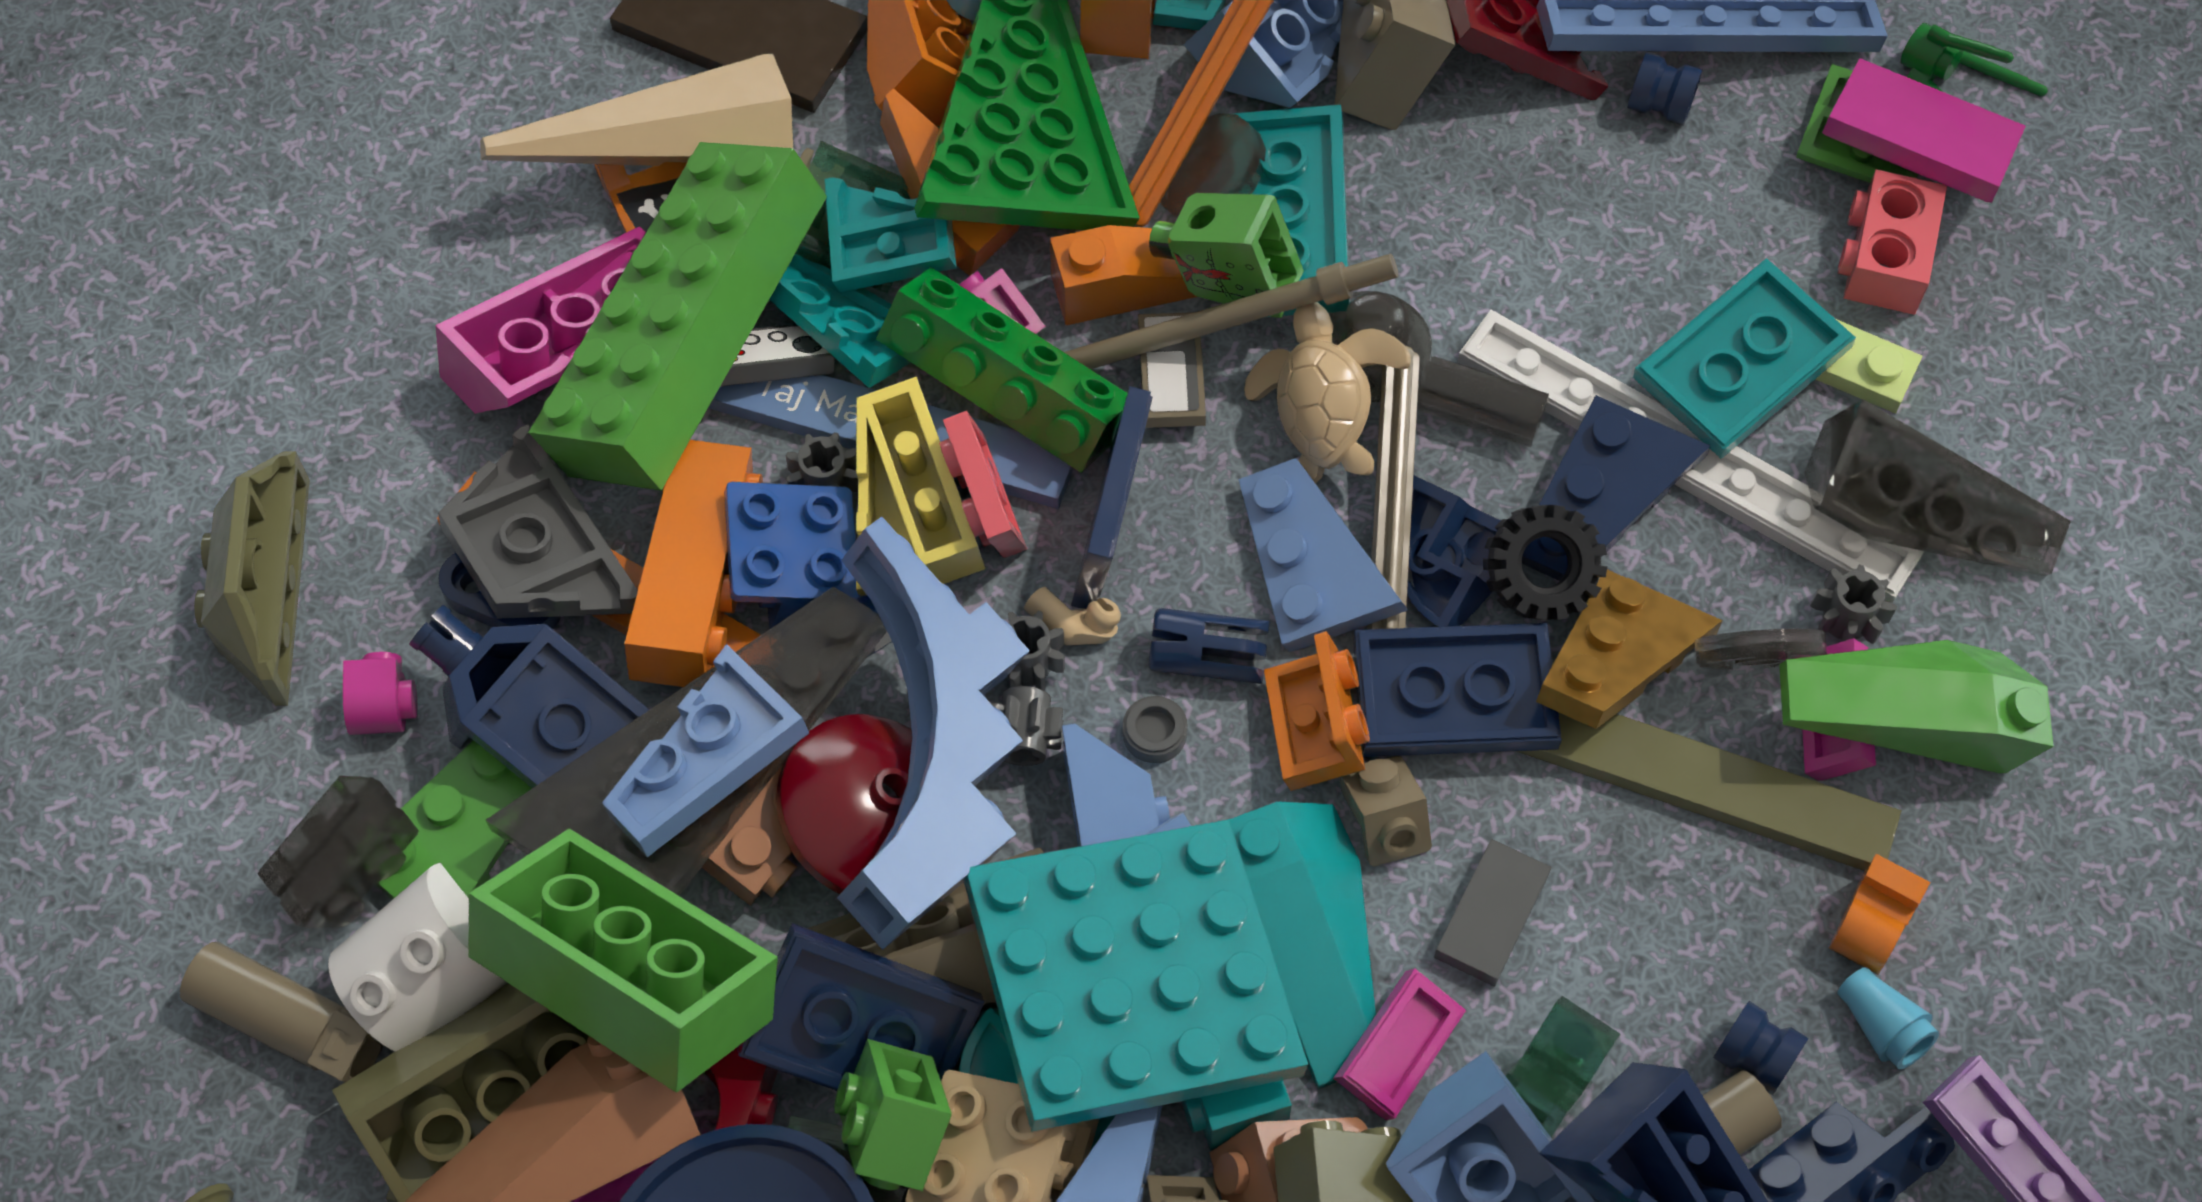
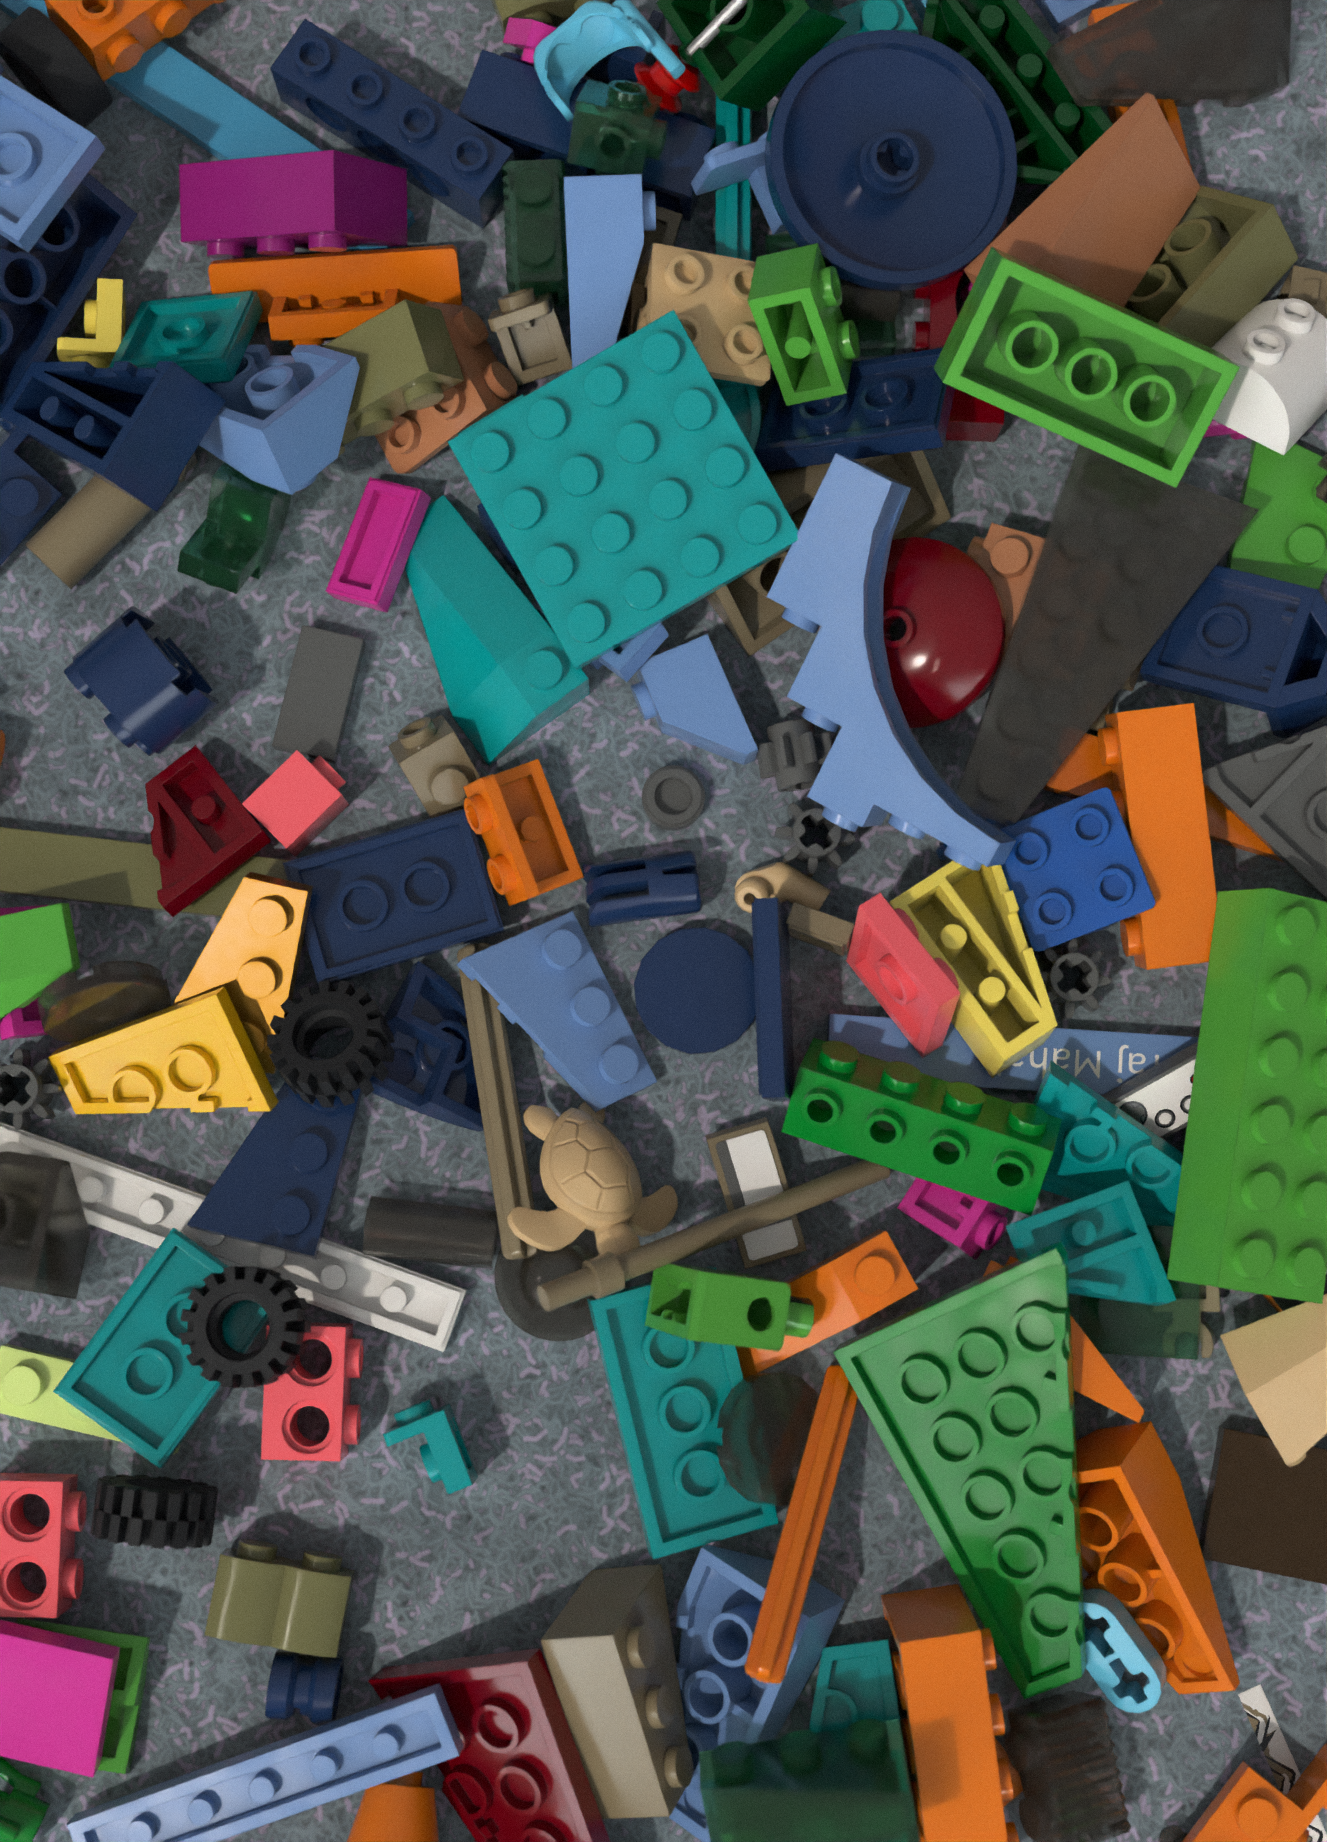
camera: 160 degrees right, 20 degrees up
medium blue wing [602,644,809,857] -> none
dark blue wheel [1713,1001,1809,1096] -> none
none -> yellow wing [48,987,278,1114]
none -> dark blue brick [64,606,219,756]
none -> black tyre [91,1474,219,1549]
none -> dark red wing [145,745,271,917]
none -> black tyre [180,1266,311,1388]
none -> olive brick [204,1539,355,1658]
none -> coral brick [242,750,349,857]
none -> coral brick [261,1323,364,1461]
none -> teal bracket [383,1399,478,1495]
none -> dark blue tile [634,927,756,1055]
none -> dark tan tile [786,902,855,957]

